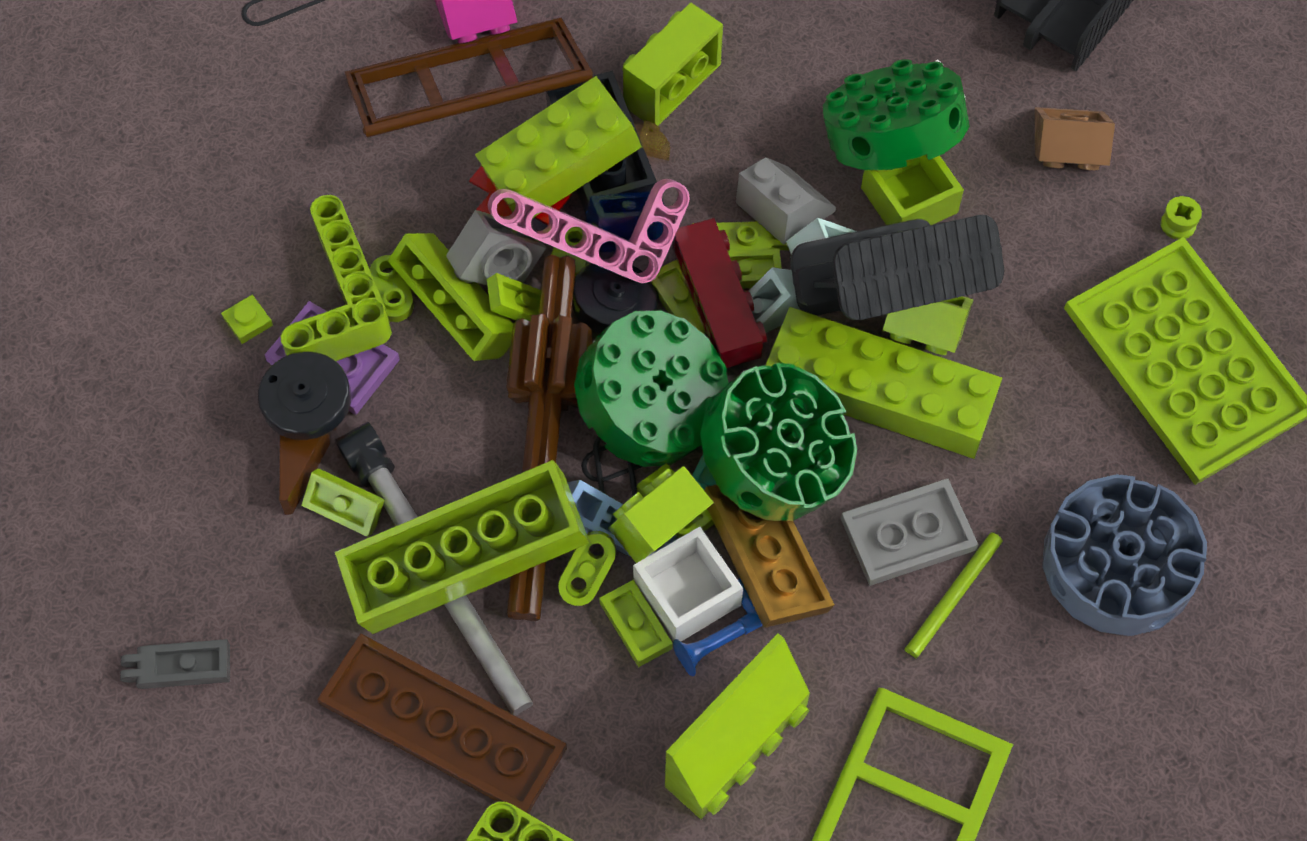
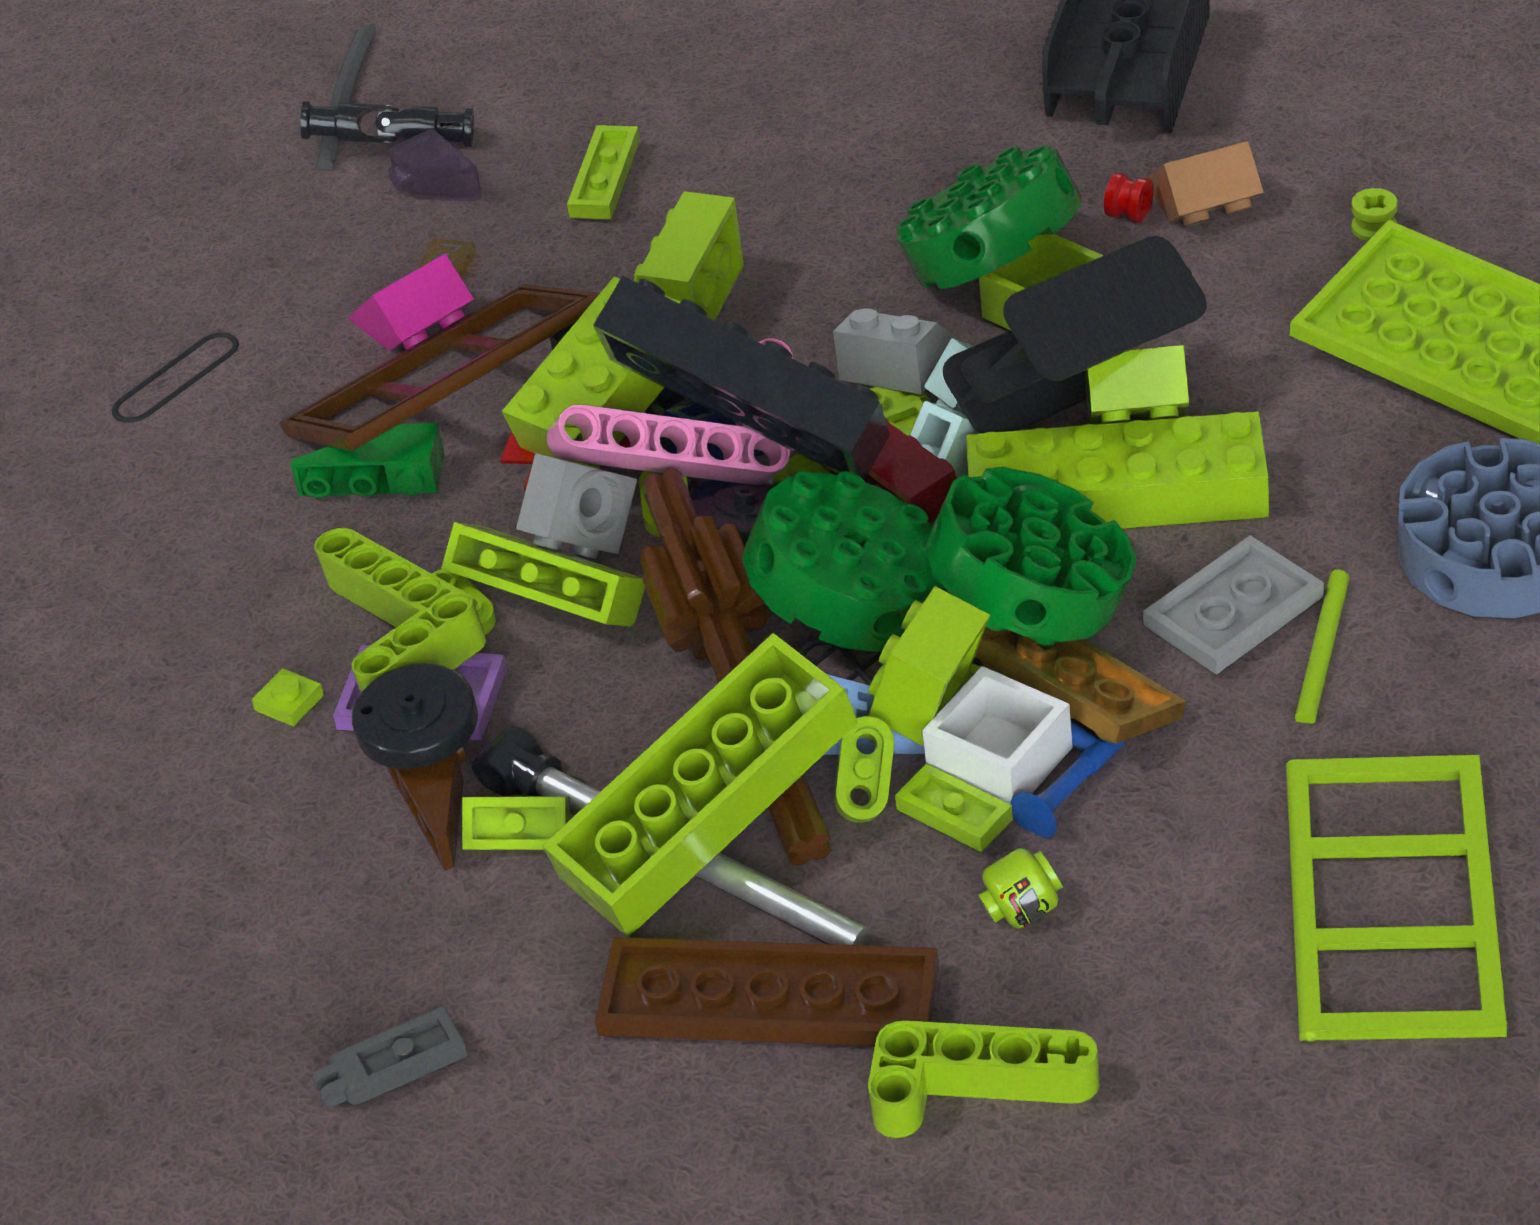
camera: 15 degrees left, 20 degrees down
lime plate [487,273,541,321] -> none
lime slope [665,633,810,819] -> none
none -> green slope [290,423,445,498]
none -> black brick [593,276,890,480]
none -> lime head [978,848,1063,929]
none -> red wheel [1104,172,1154,223]

